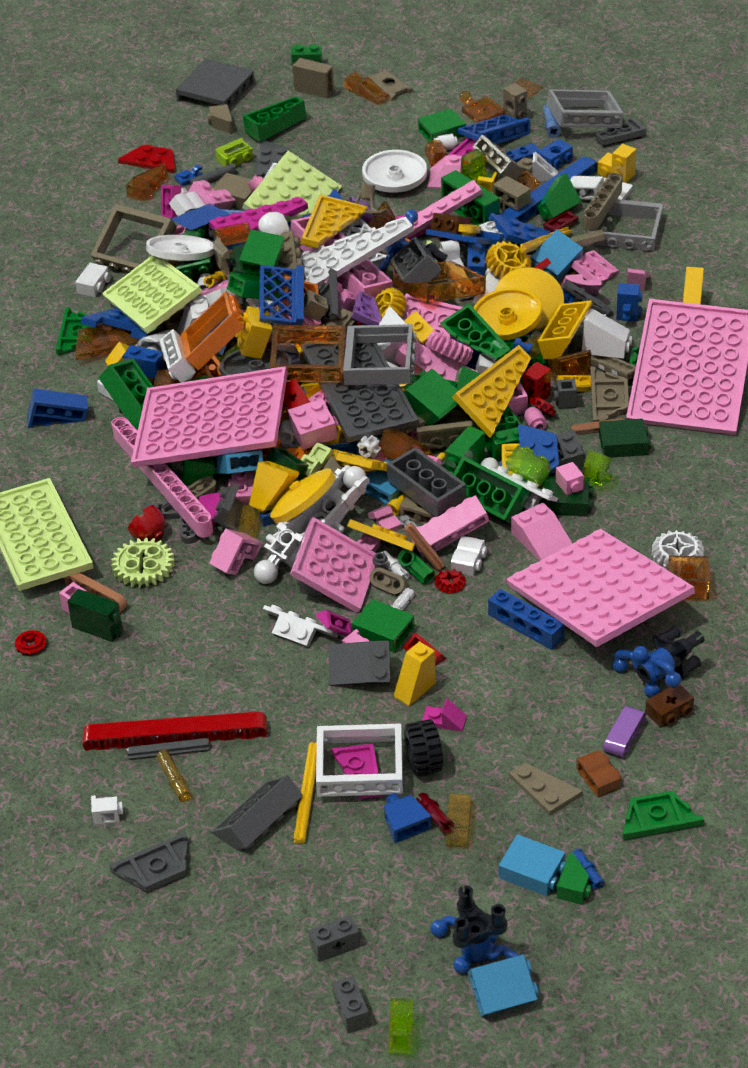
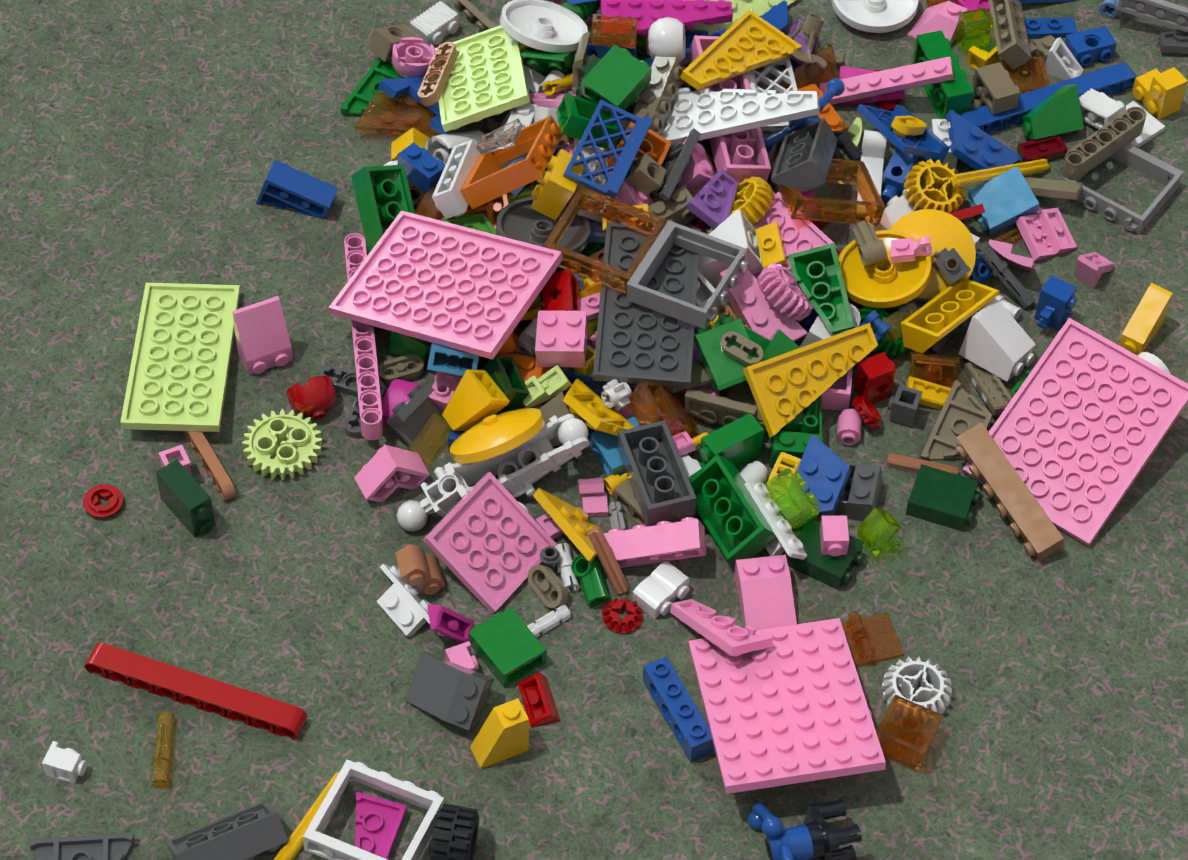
camera: 20 degrees right, 10 degrees up
dark grey axle [127,738,210,759] -> none
dark pink slope [422,699,467,732] -> none
reddish brown brick [431,212,472,234] -> none
none -> bright pink slope [232,296,293,375]
none -> dark tan brick [368,24,422,62]
none -> bright pink cylinder [392,37,436,78]
none -> nougat brick [395,544,445,595]
none -> nougat beam [418,42,458,106]
none -> clear wing [476,118,523,154]
none -> bright pink wing [670,599,774,657]
none -> dark tan beam [721,331,763,367]
none -> clear orange hinge [841,612,905,666]
none -> dark tan piece [852,221,888,266]
none -> bright pink plate [891,236,932,263]
none -> dark grey brick [932,248,971,287]
none -> medium nougat brick [955,422,1064,561]

